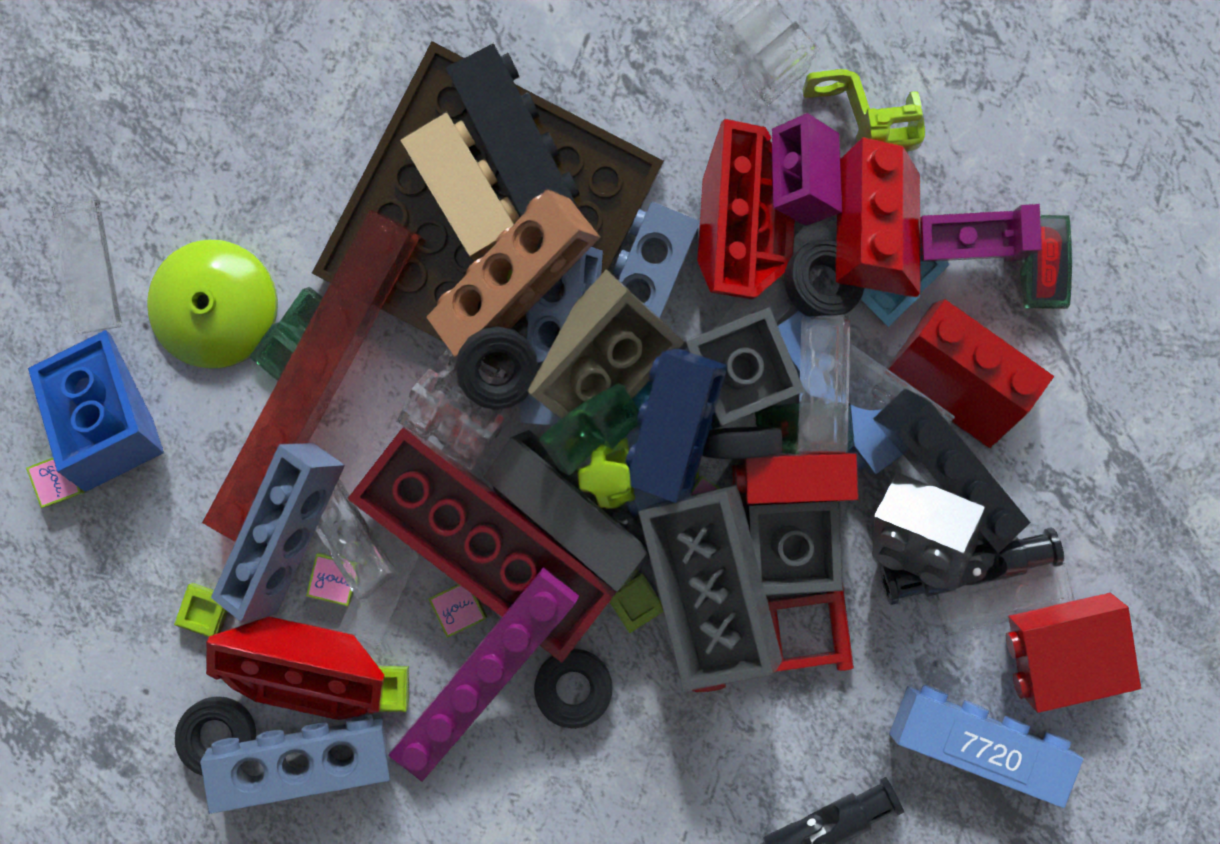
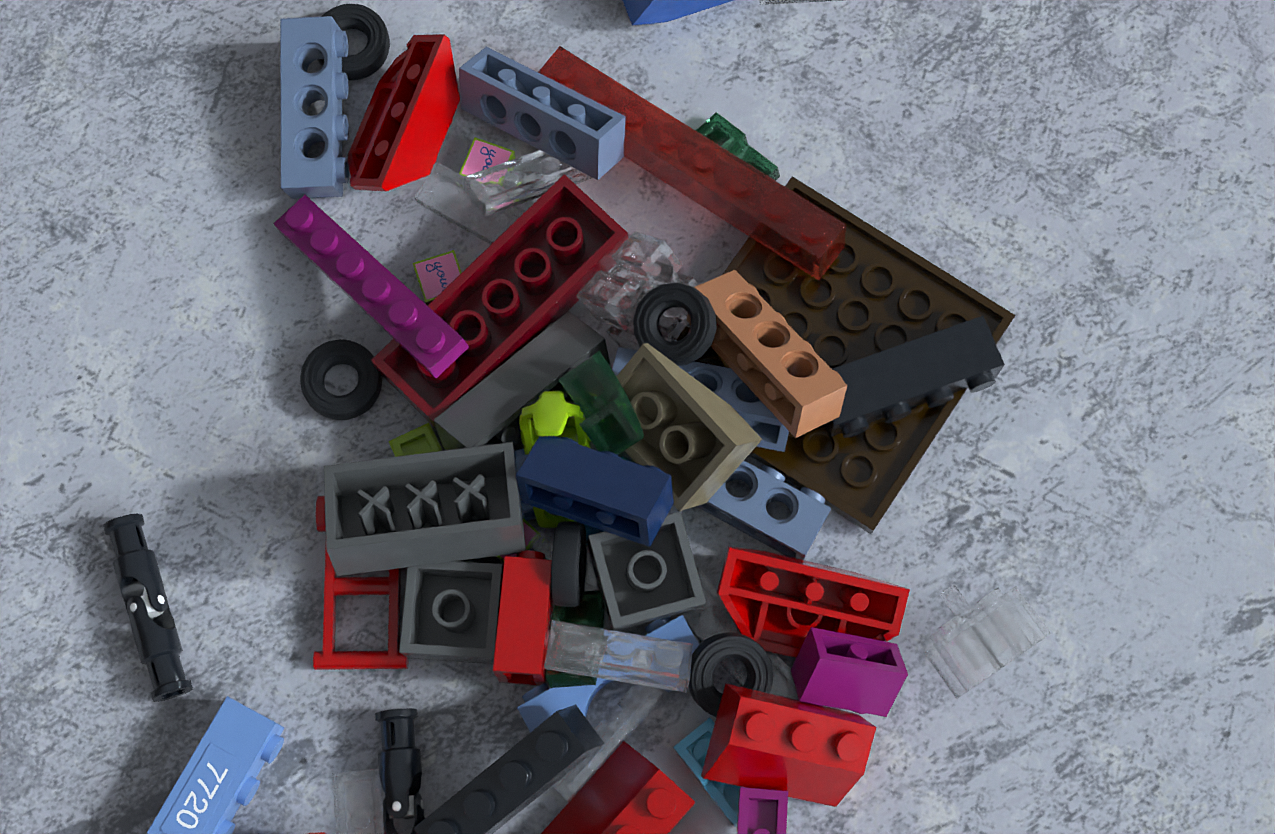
camera: 105 degrees right, 15 degrees down
lime dish [147,240,278,369] -> none
lime tile [174,583,228,637] -> none
lime tile [378,666,409,712] -> none
tan brick [401,112,520,262] -> none
lime piece [802,69,925,152] -> none
dark grey brick [872,472,985,592] -> none

